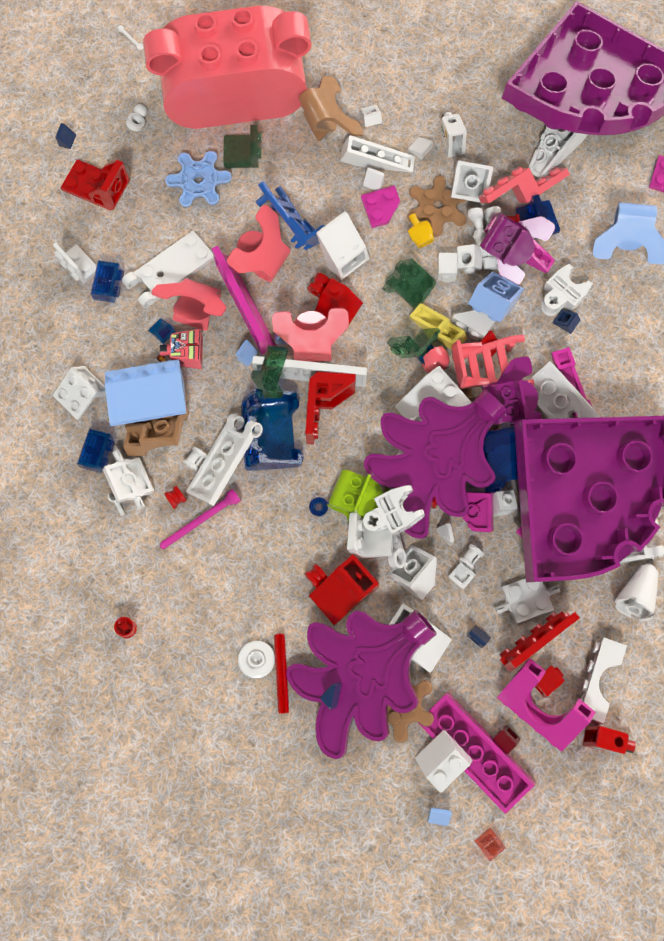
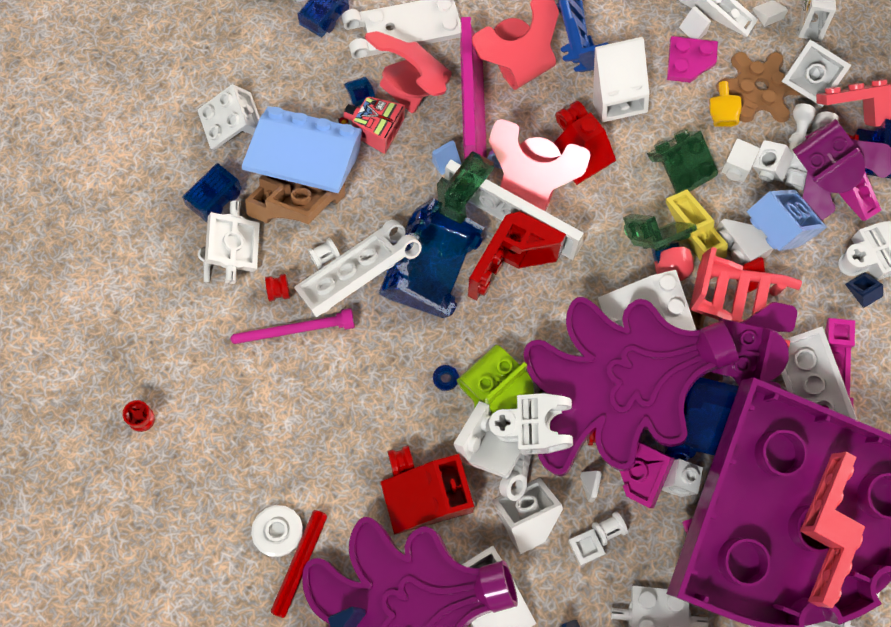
camera: 20 degrees right, 5 degrees down
none -> coral bracket [800,452,865,608]

